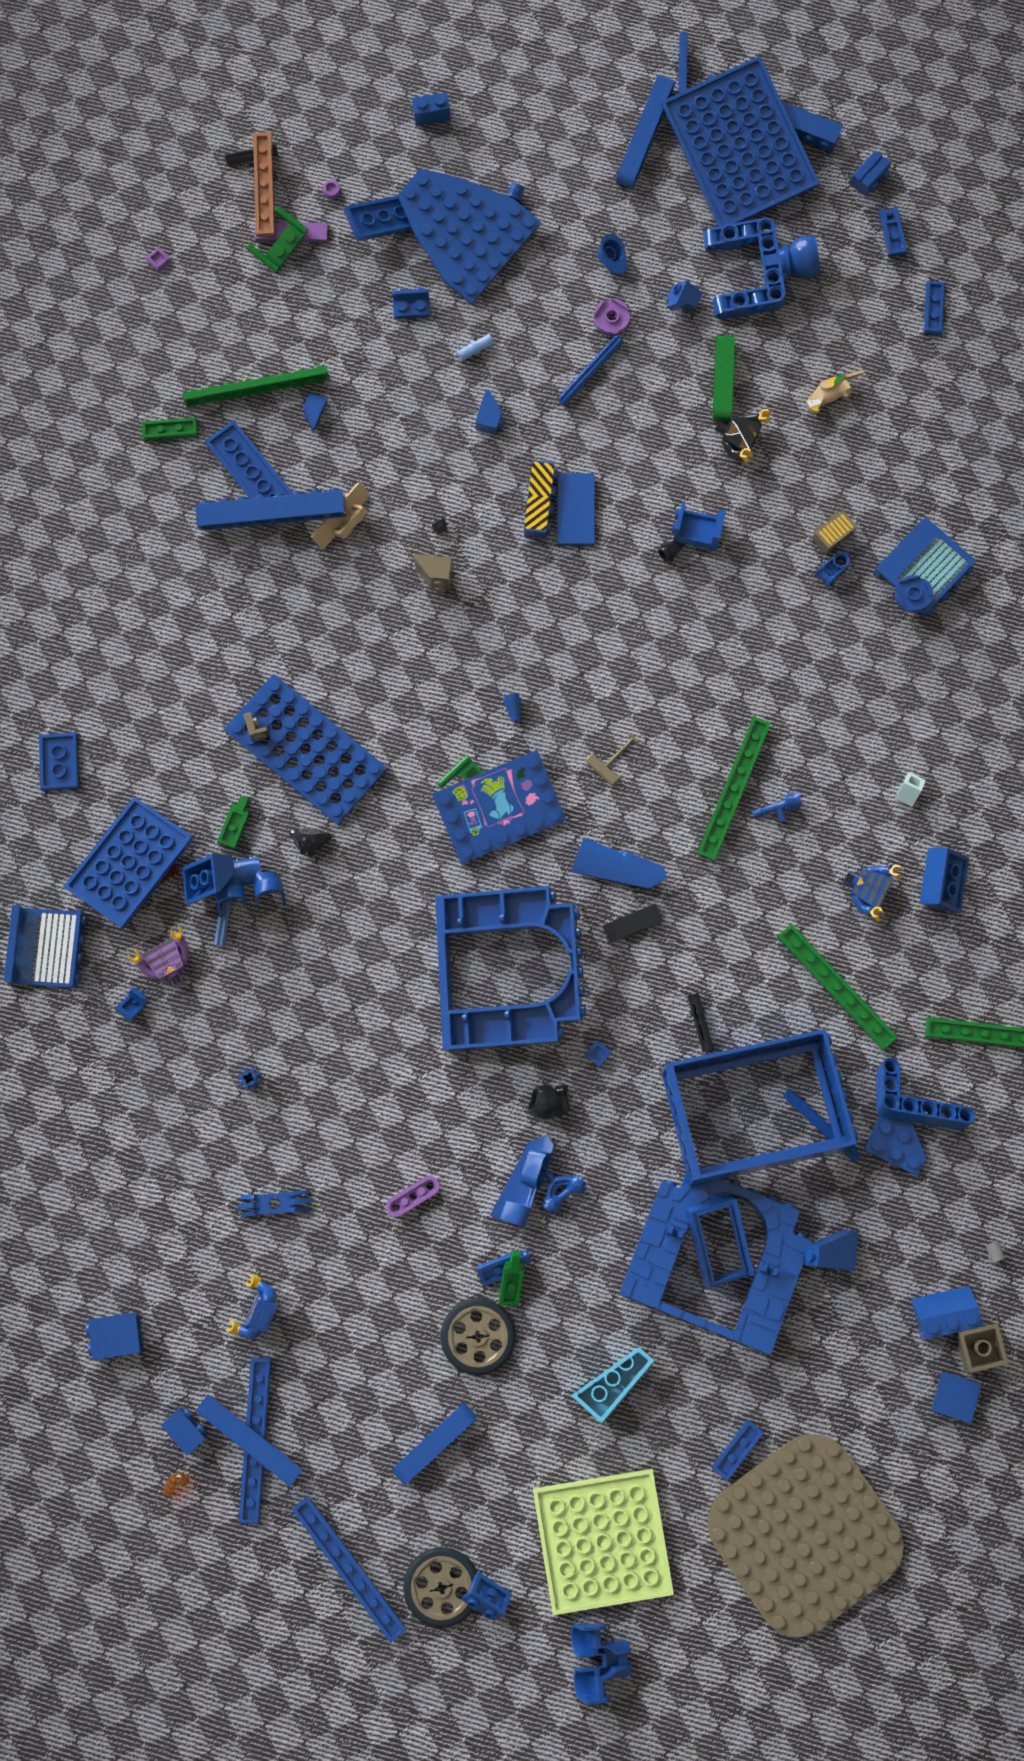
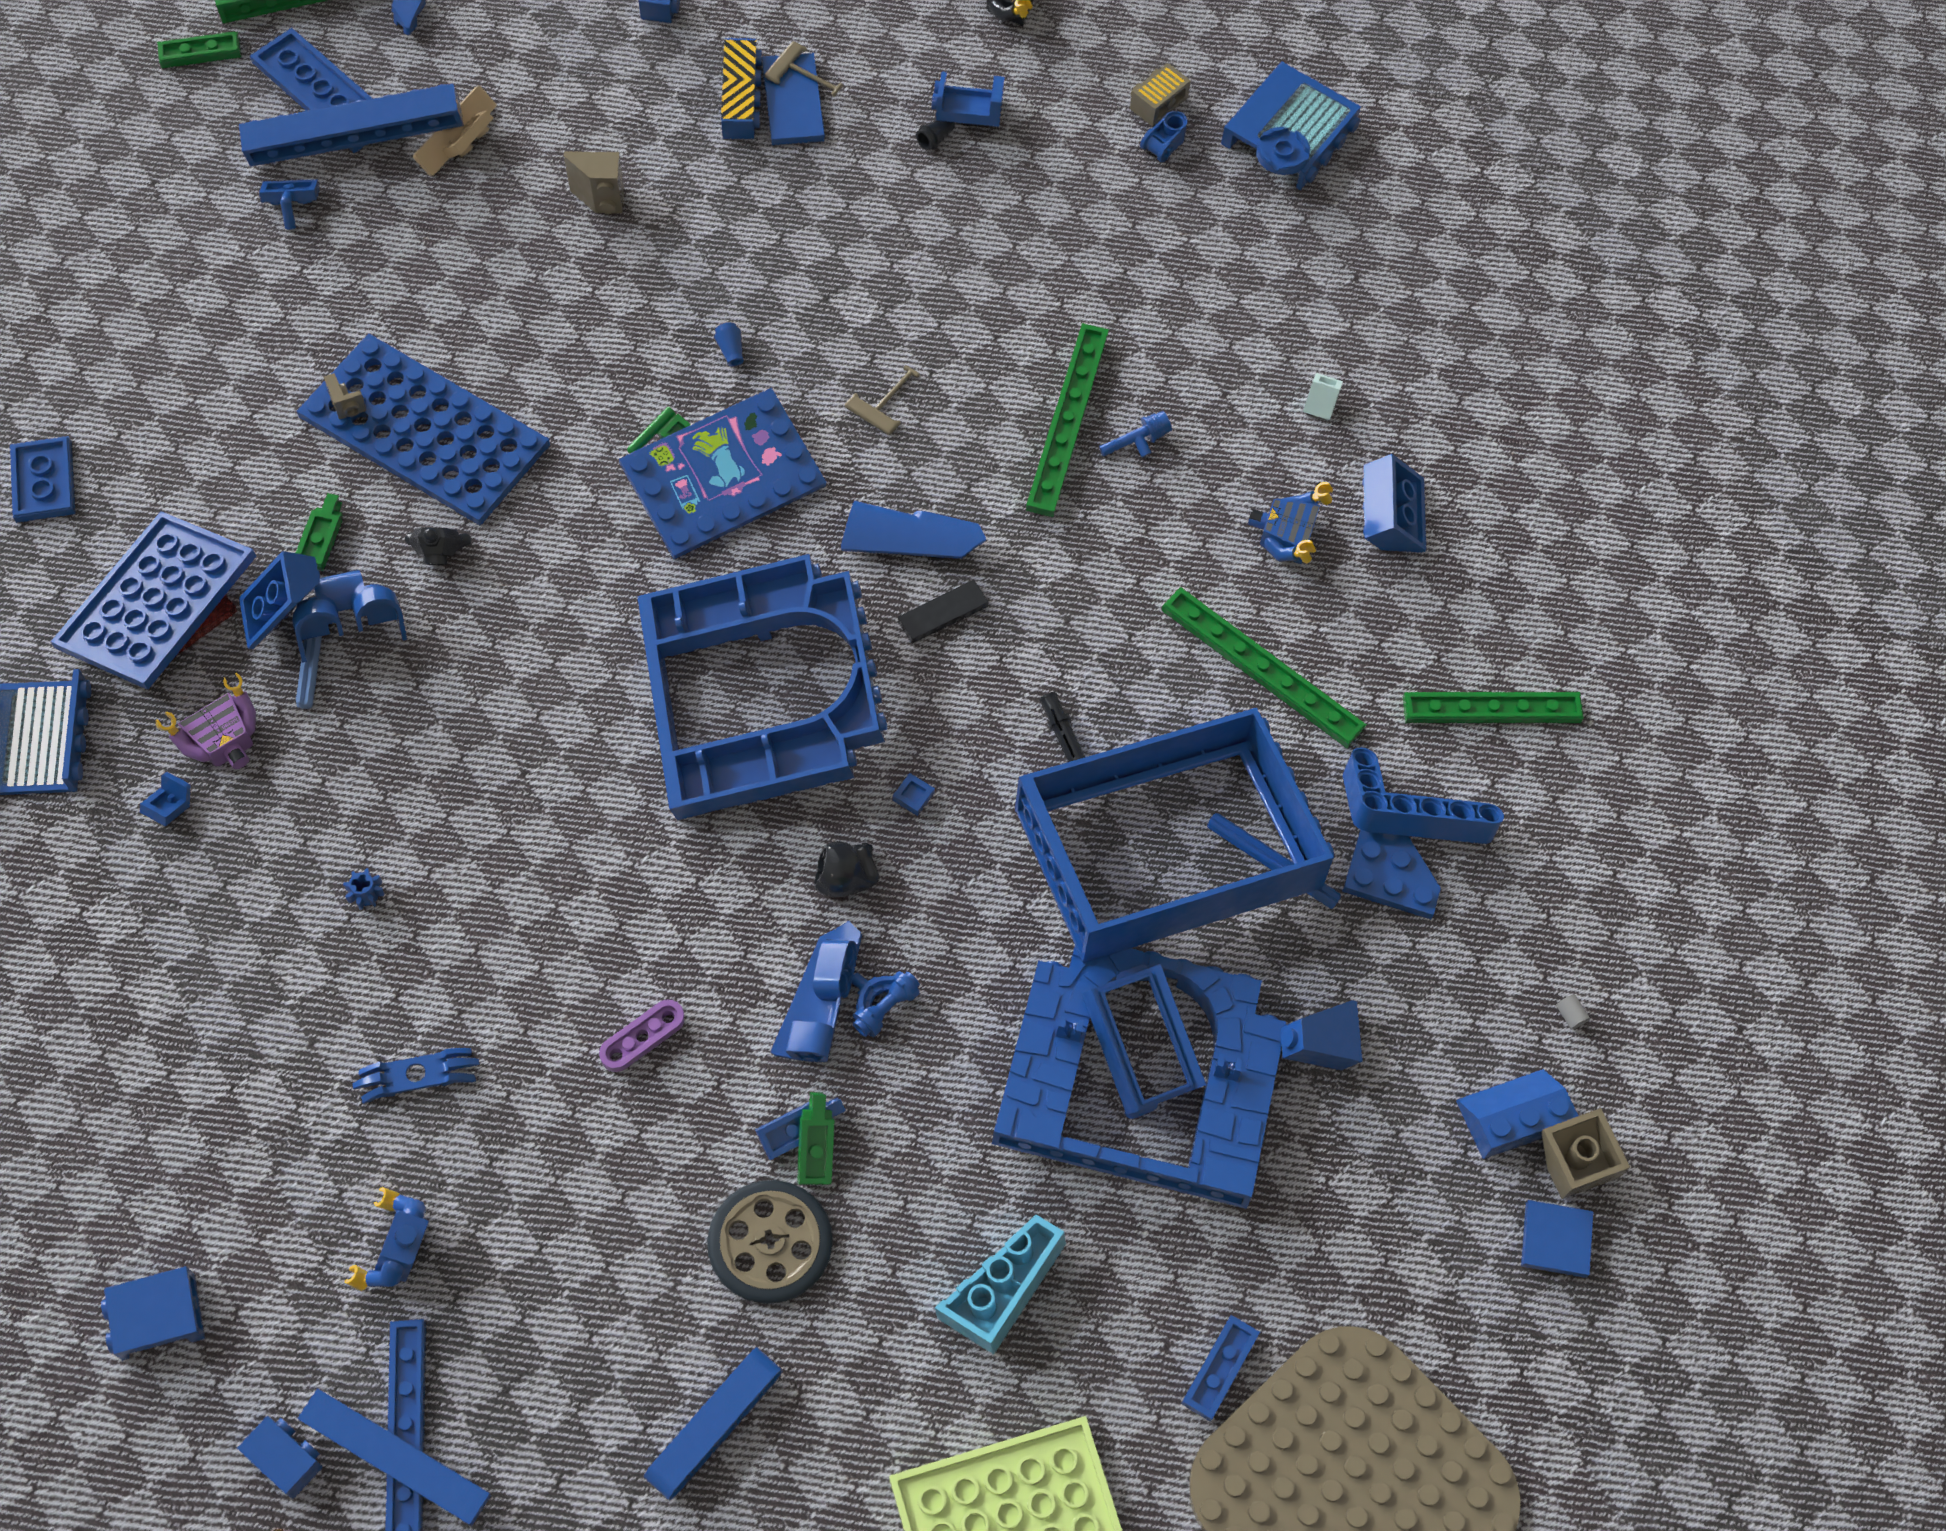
camera: 15 degrees left, 15 degrees down
black plate [431,518,449,534] -> none
none -> blue plate [259,179,320,230]
none -> dark tan piece [764,41,843,97]

